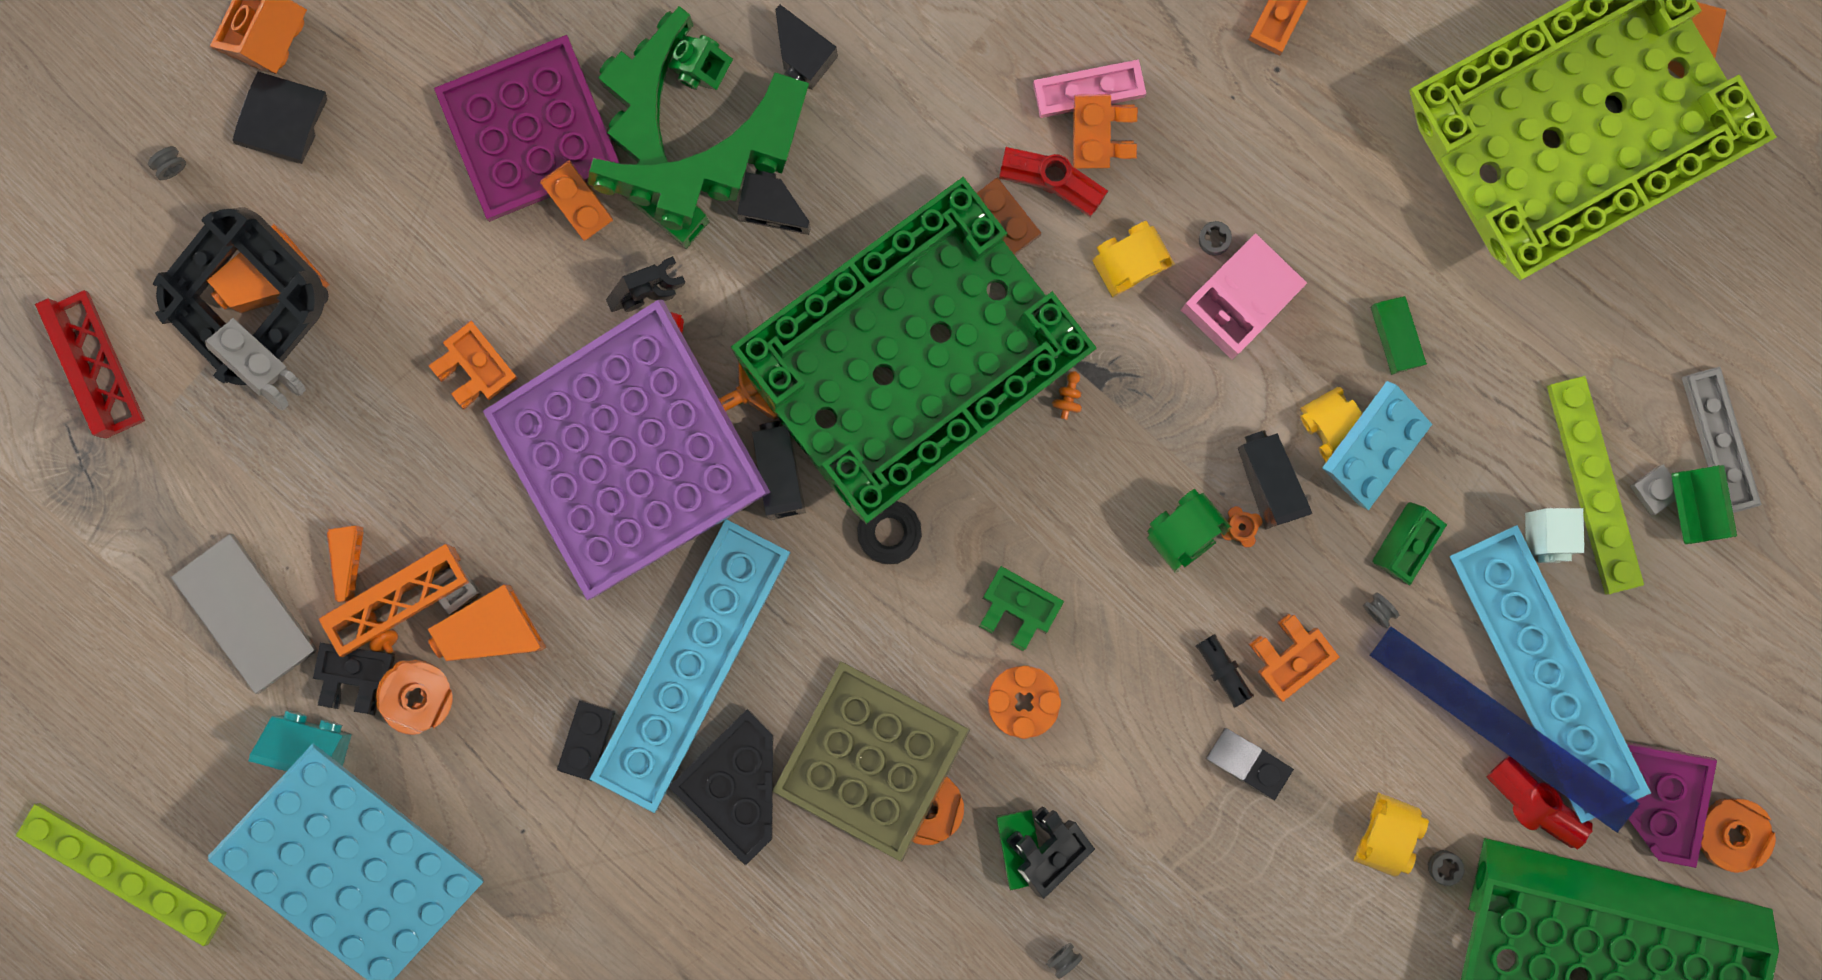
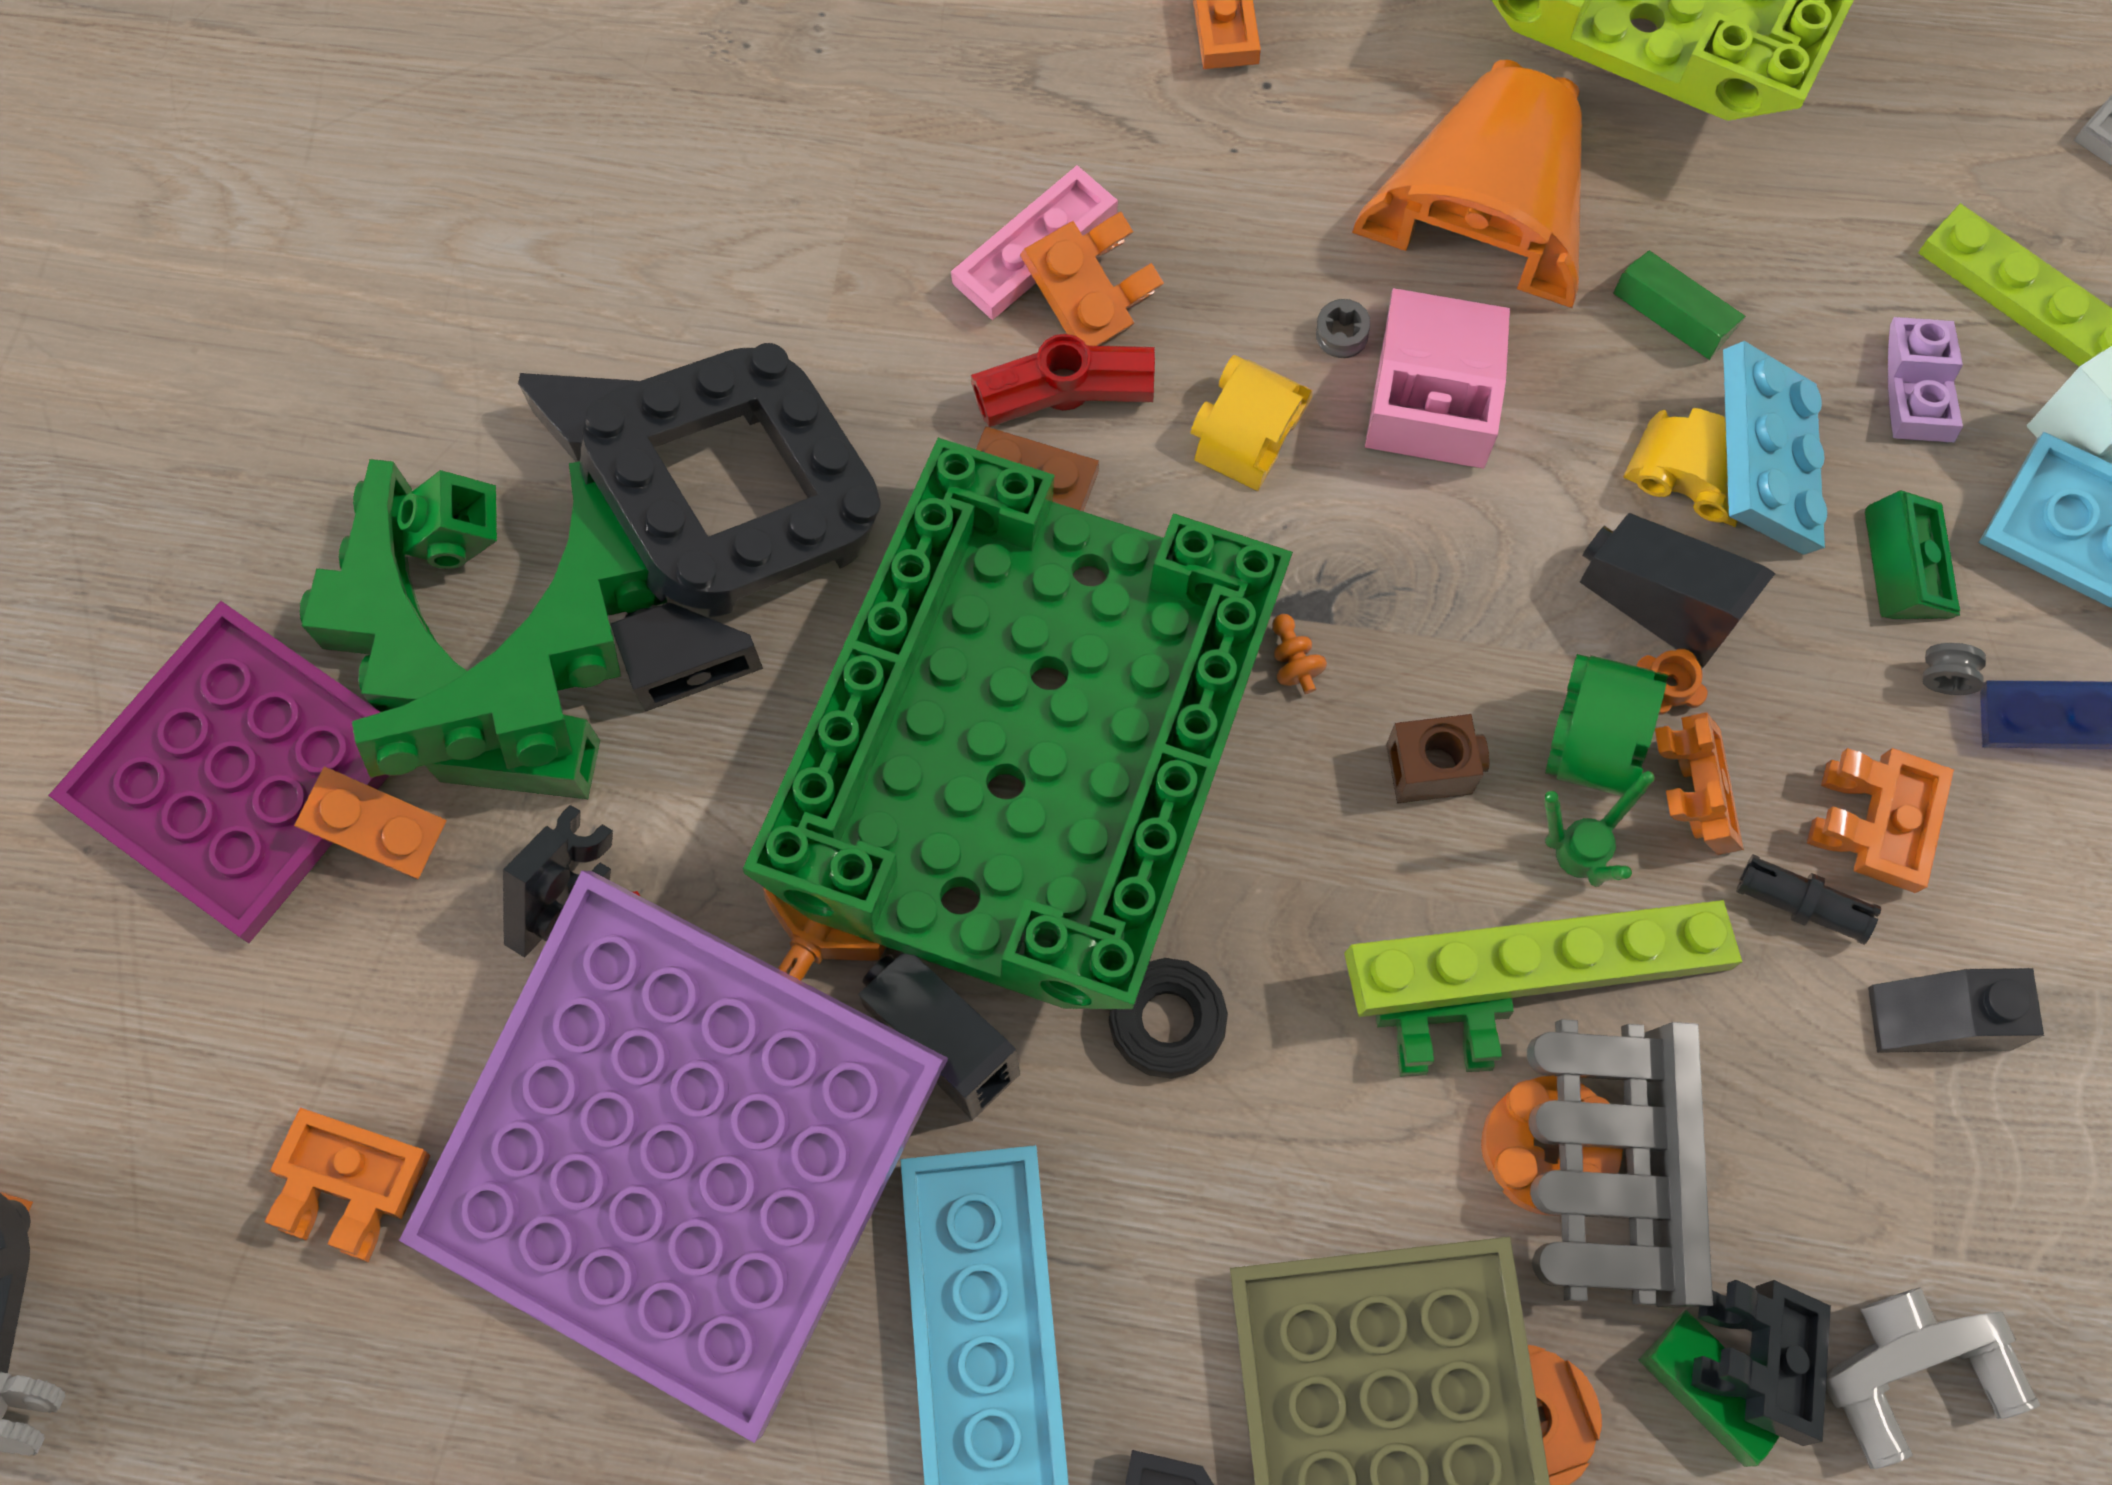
camera: 30 degrees left, 15 degrees down
none -> black plate [580,343,881,617]
none -> lime plate [1344,900,1742,1017]
none -> orange cone [1352,59,1582,308]
none -> reddish brown brick [1386,714,1490,804]
none -> dark grey fence [1527,1019,1713,1308]
none -> green plant [1545,771,1655,887]
none -> orange plate [1655,712,1744,855]
none -> light grey connector [1826,1287,2040,1469]
none -> lavender slope [1888,317,1963,443]

